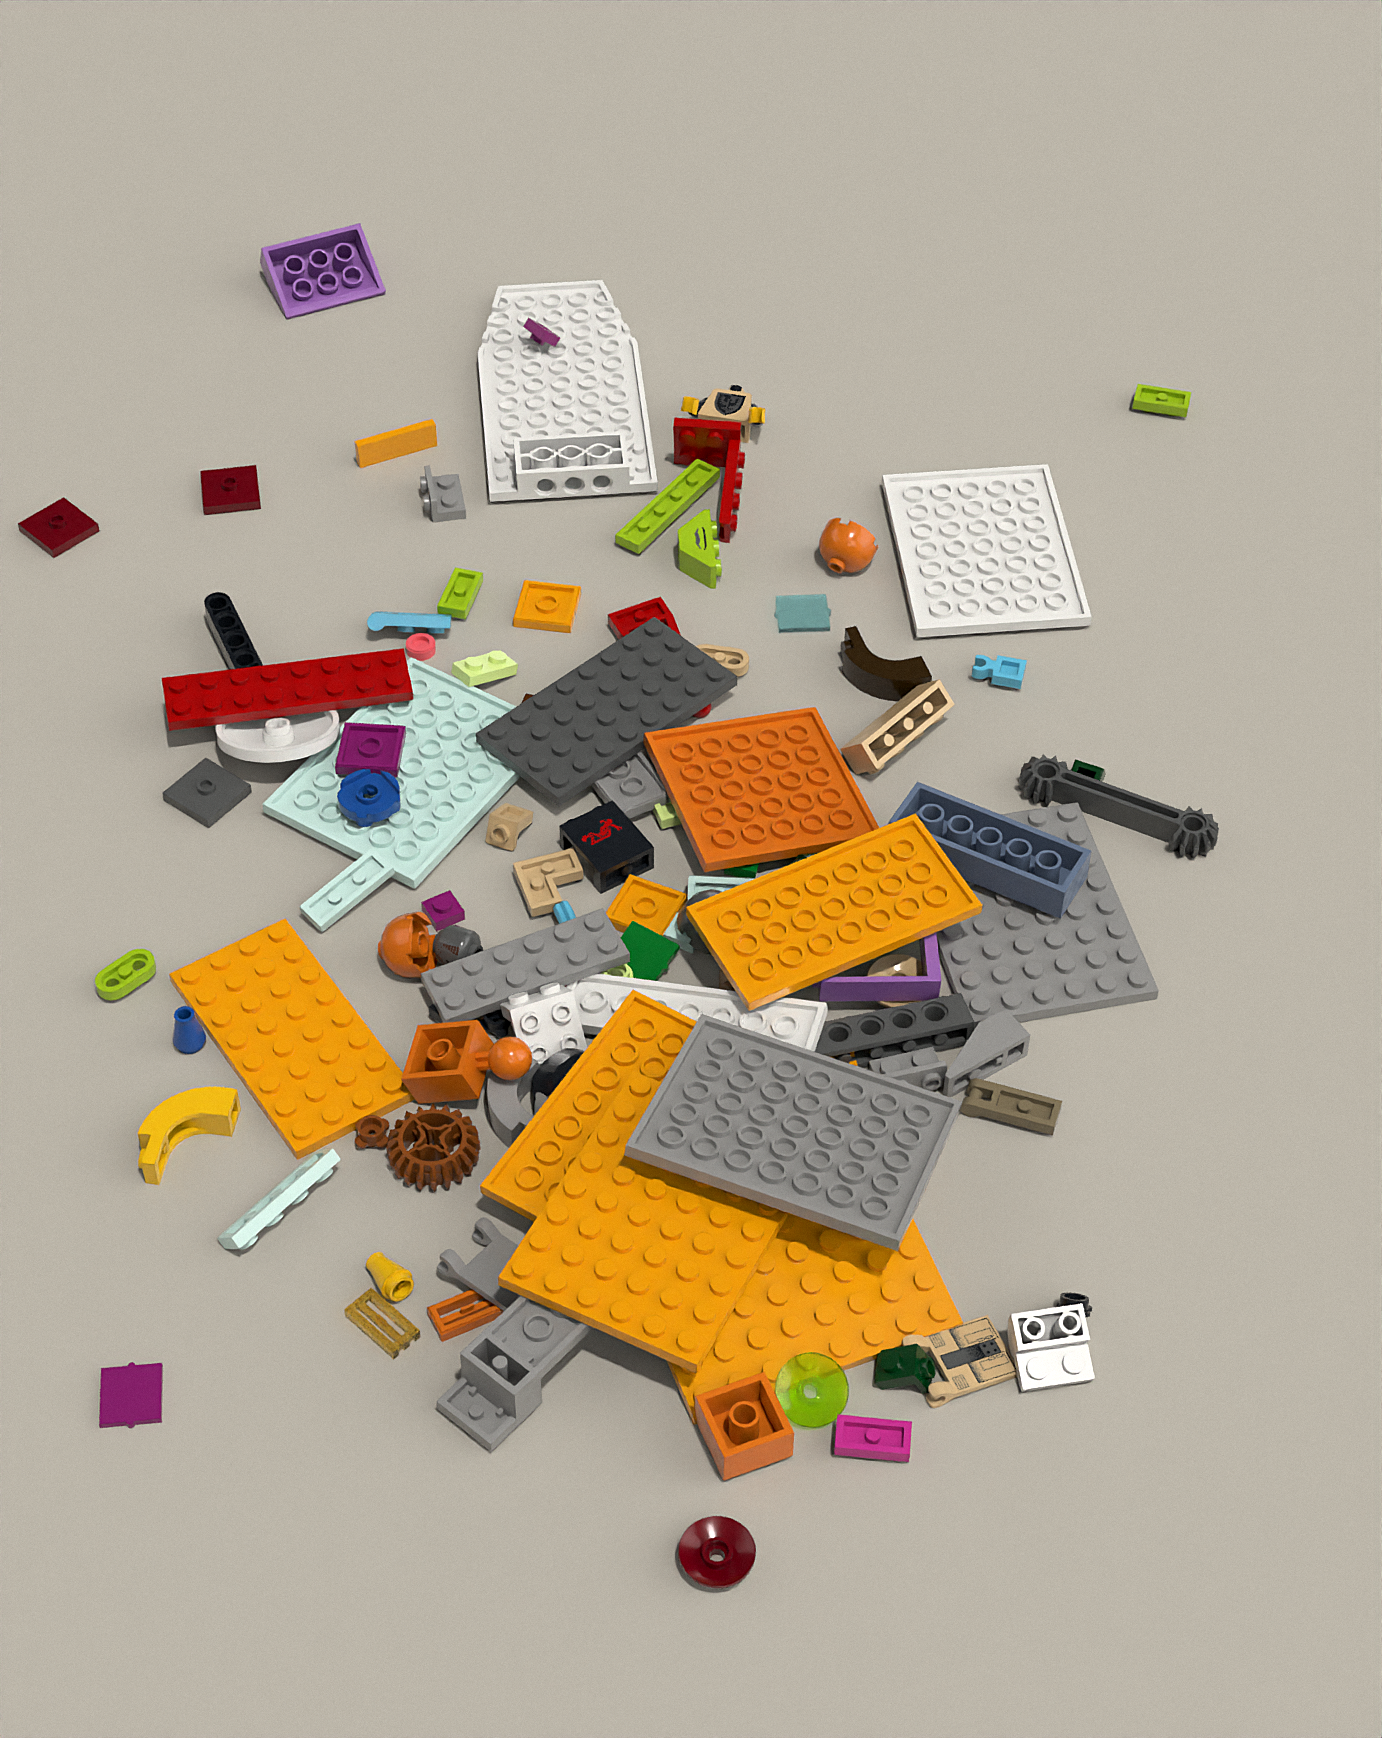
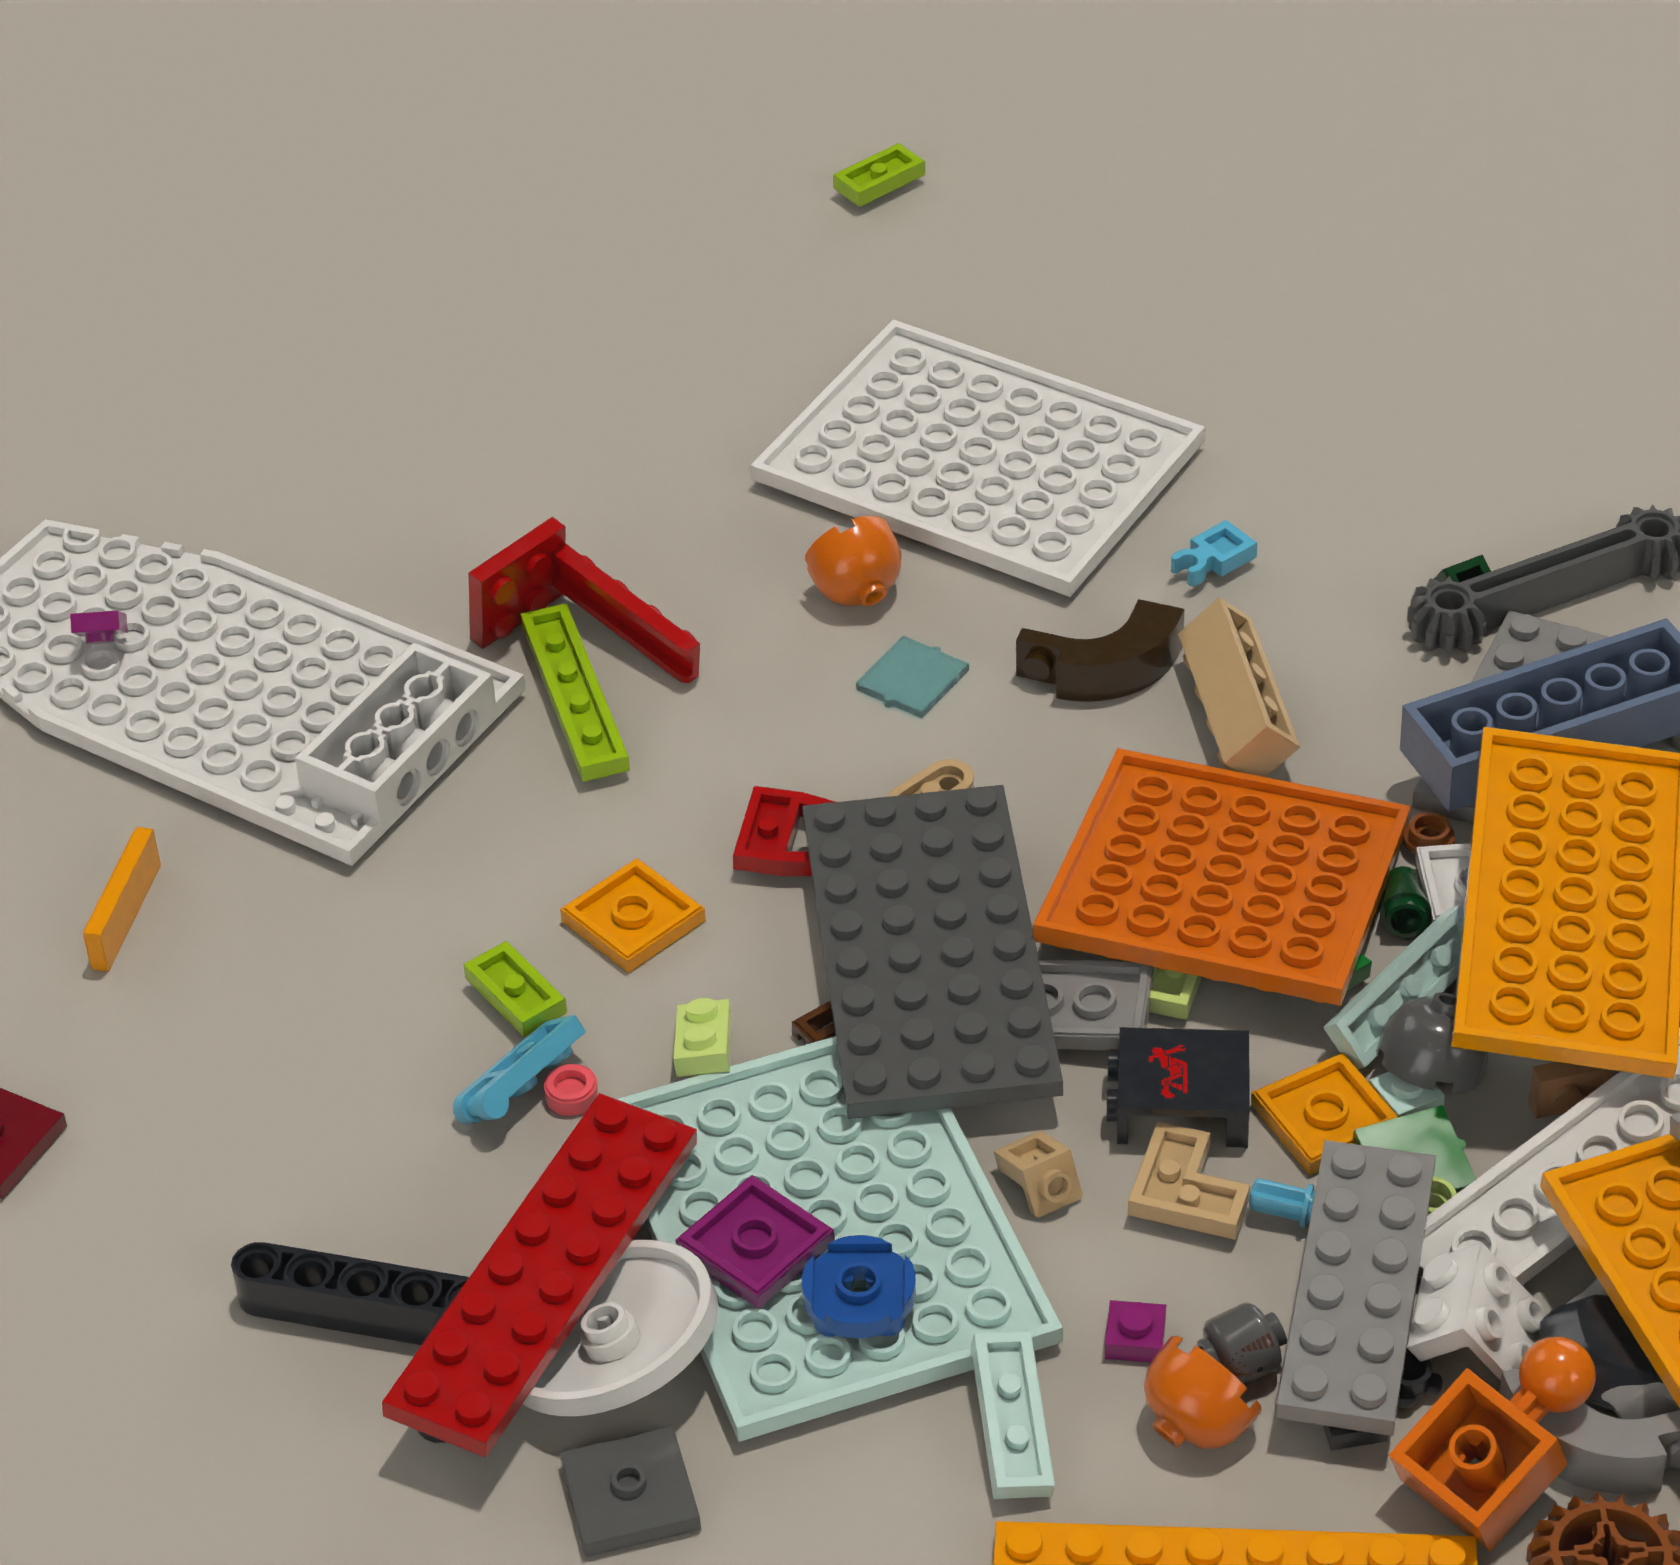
camera: 50 degrees left, 5 degrees down
light grey bracket [420,465,466,523] -> none
lime slope [678,509,722,589] -> none
torso [681,385,765,443] -> none

